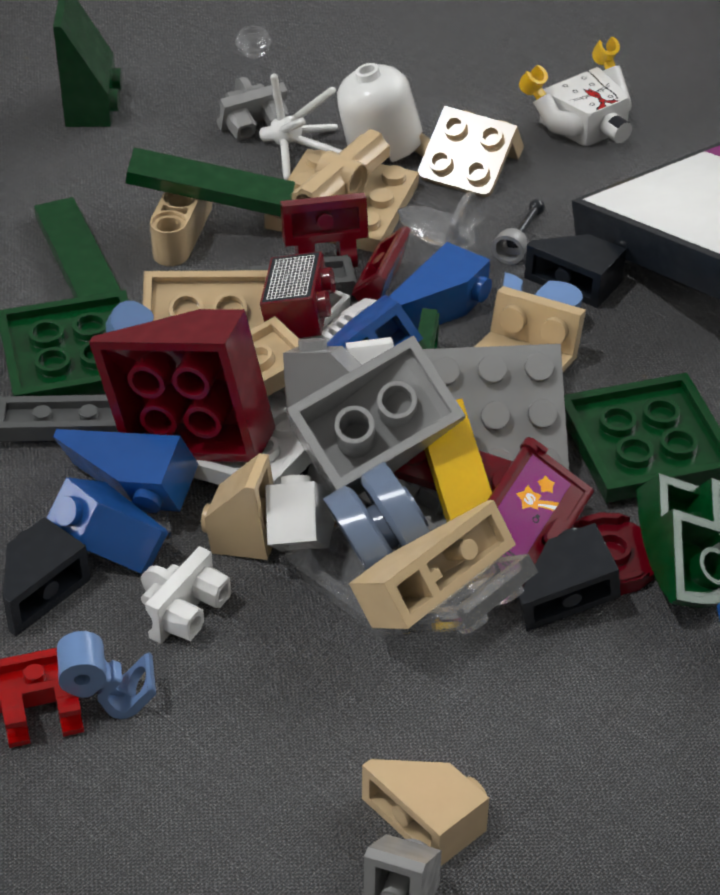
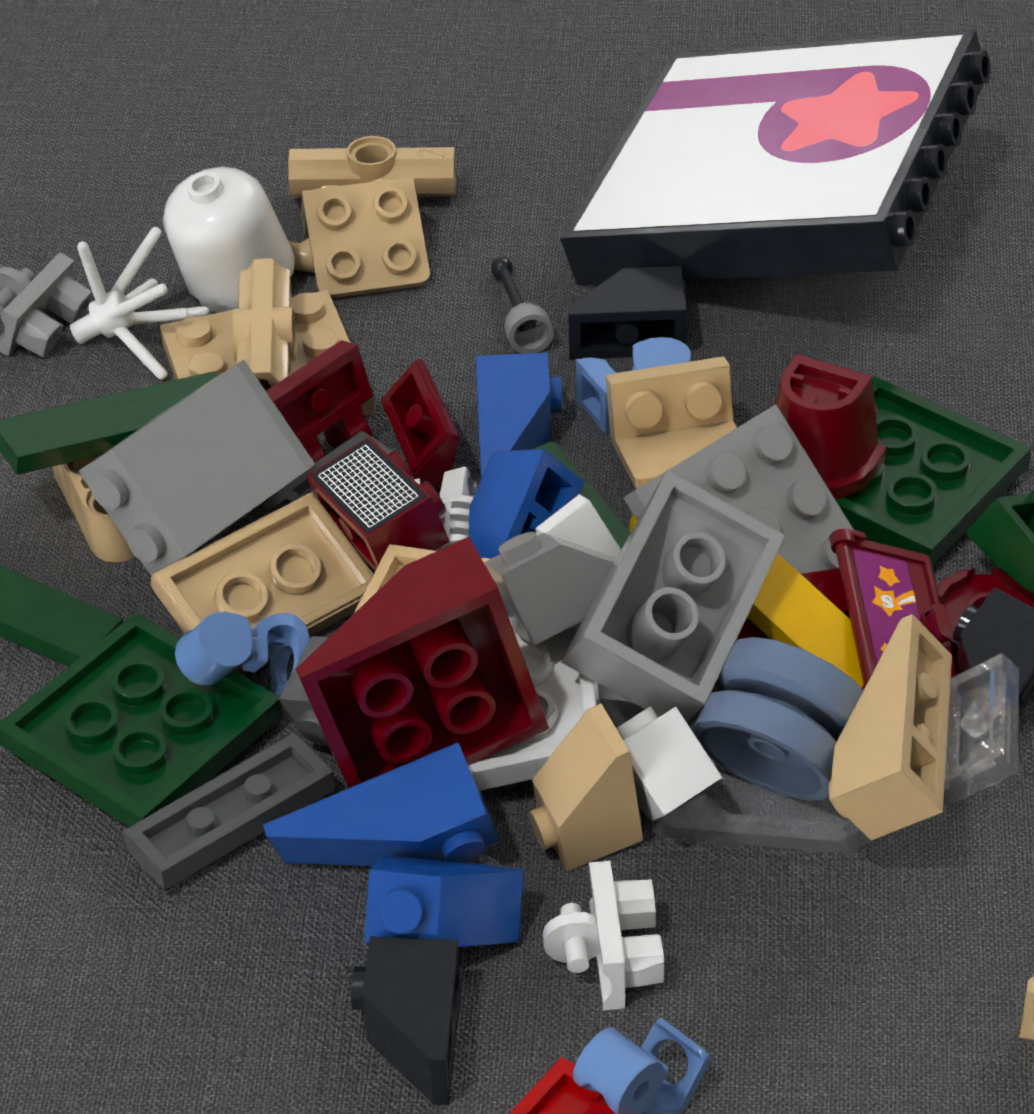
camera: 35 degrees left, 0 degrees up
clear piece [398,191,486,250] -> none
white torso [519,37,632,146] -> none
none -> light grey slope [78,359,315,576]
none -> tan piece [288,136,456,198]
none -> dark red container [775,354,887,499]

